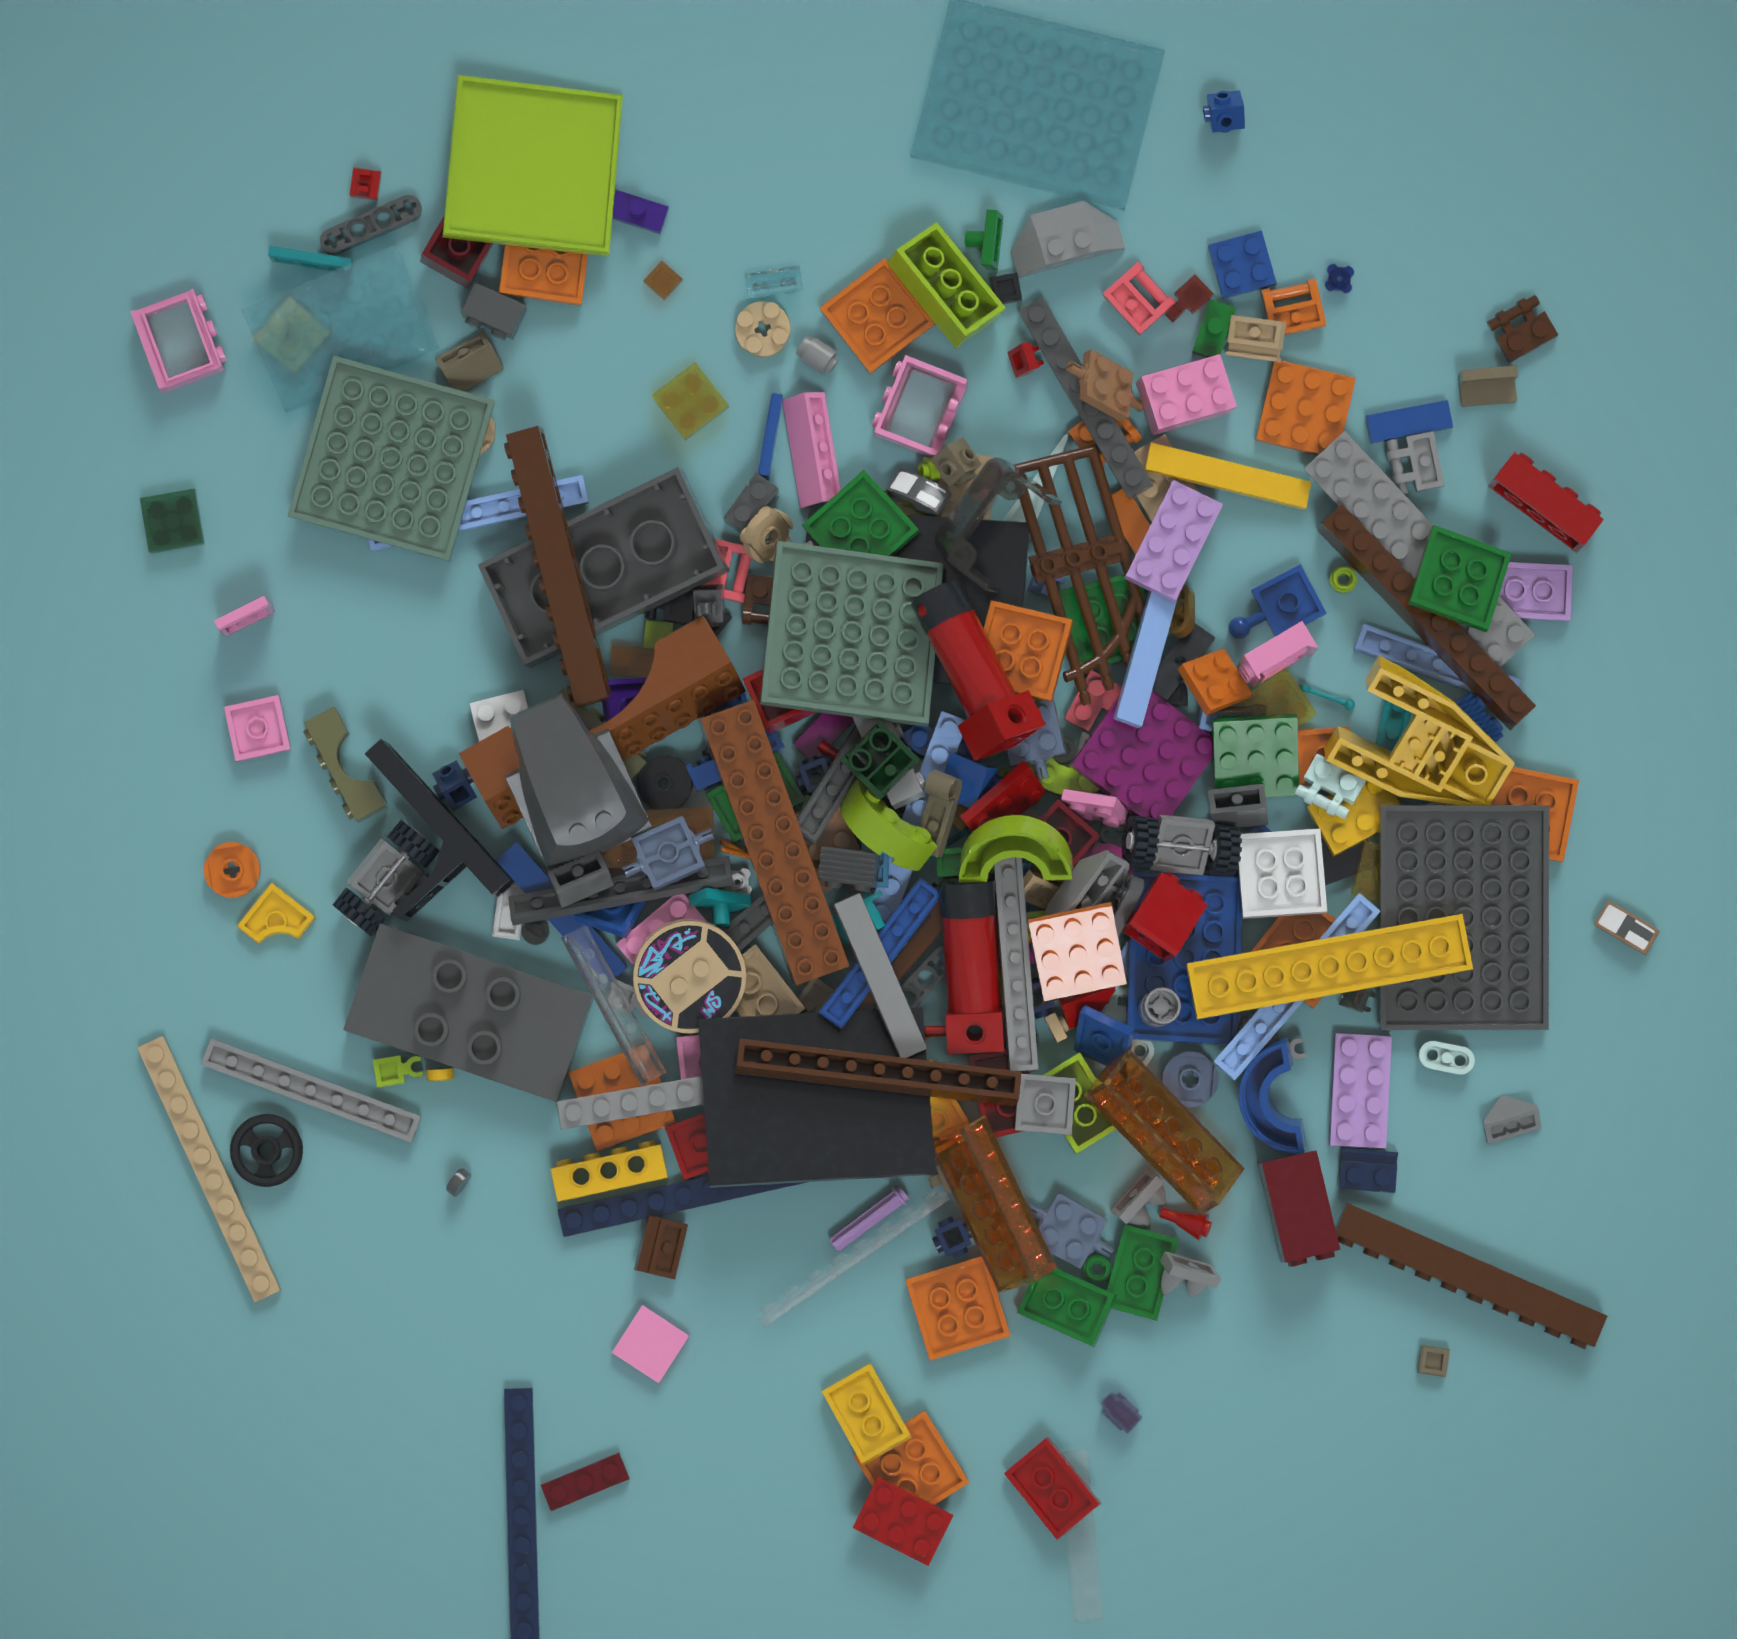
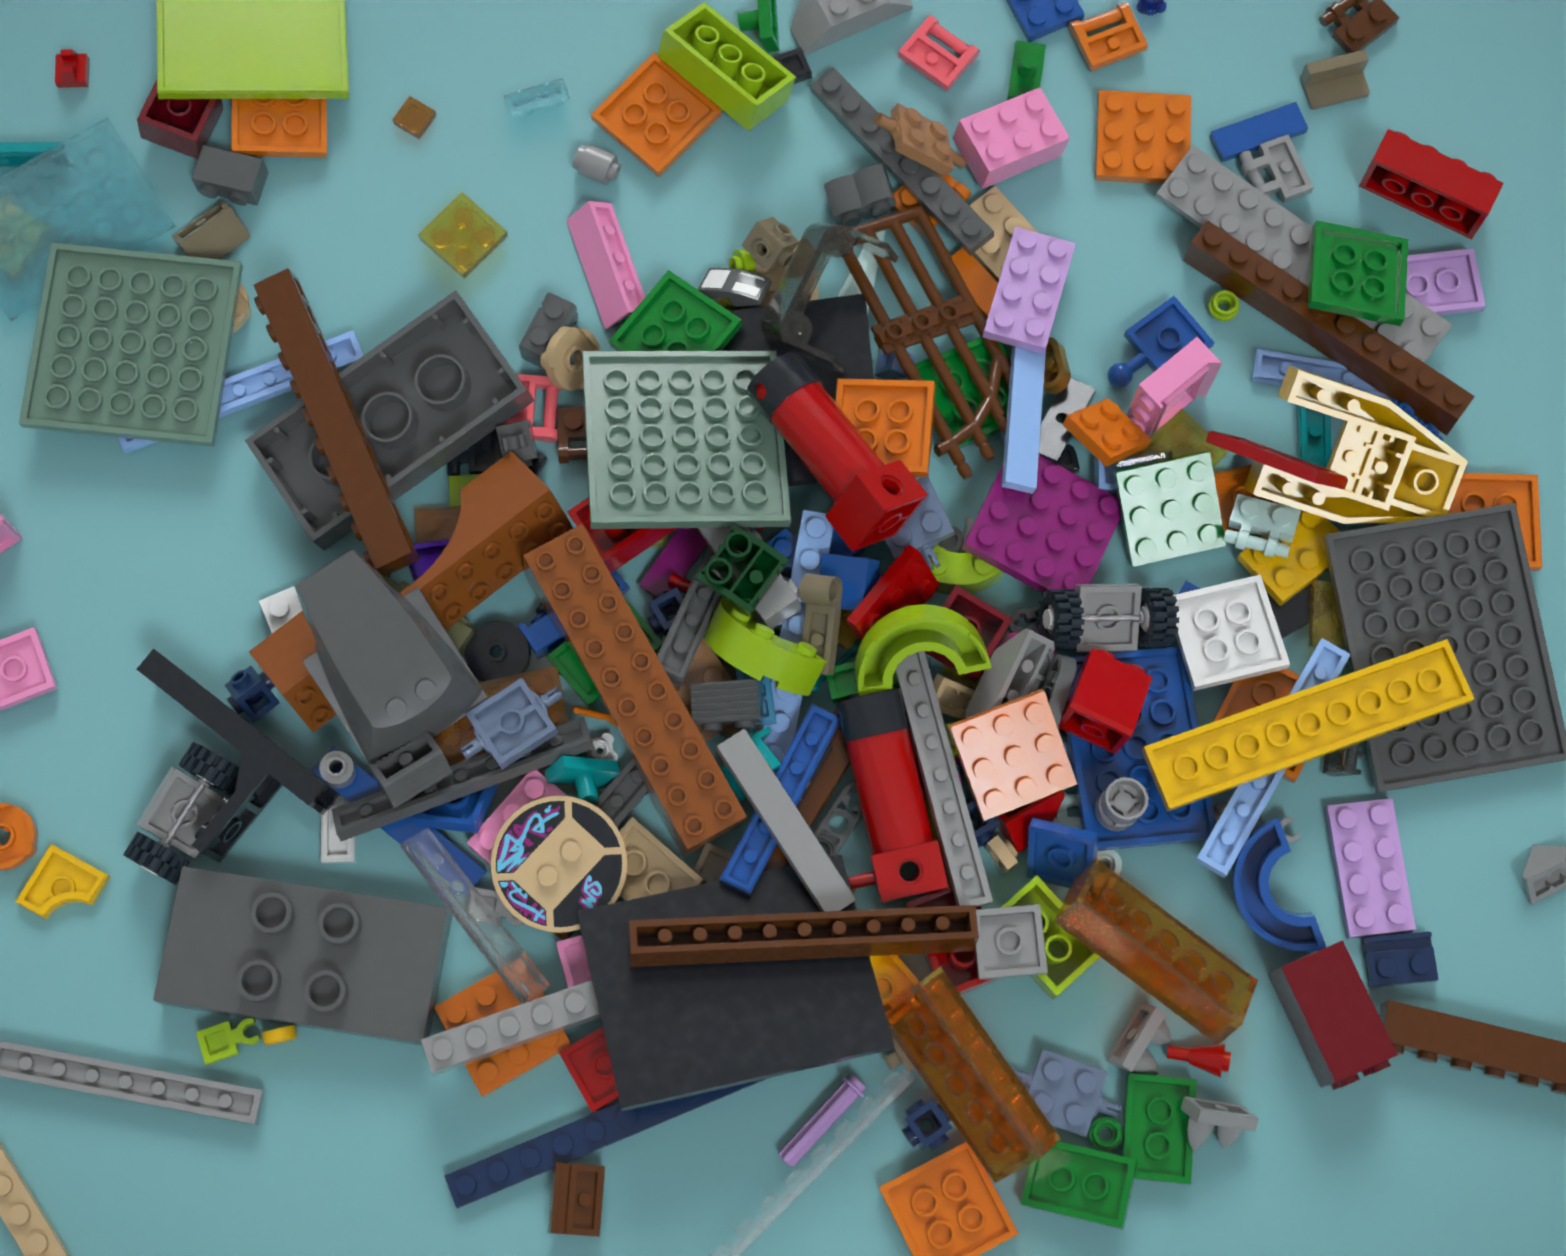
camera: 10 degrees left, 10 degrees down
black wheel [230,1114,303,1187] -> none
olive arch [303,707,388,823] -> none
dark grey beam [320,195,422,255] -> none
dark grey tile [446,1168,471,1197] -> none
clear smoke tile [521,920,550,945] -> none
yellow brick [550,1140,669,1202] -> none
dark purple tile [612,190,669,235] -> none
tan plate [735,301,791,358] -> none
blue tile [758,393,783,480] -> none
window [872,355,968,458] -> none
red tile [1007,342,1044,378] -> none
bright pink plate [1061,789,1131,828] -> none
coral plate [1064,670,1122,732] -> none
yellow tile [1144,442,1311,510] -> none
sand blue plate [1162,1051,1218,1108] -> none
clear red plate [1165,274,1214,323] -> none
dark grey brick [1208,784,1268,828] -> none
tan plate [1226,315,1286,362] -> none
teal hinge [1299,684,1355,710] -> none
dark tan tile [1417,1345,1450,1377] -> none
light aqua plate [1418,1041,1475,1075] -> none
none -> light grey brick [319,751,357,789]
none -> dark grey brick [824,163,897,227]
none -> red tile [1205,431,1349,490]

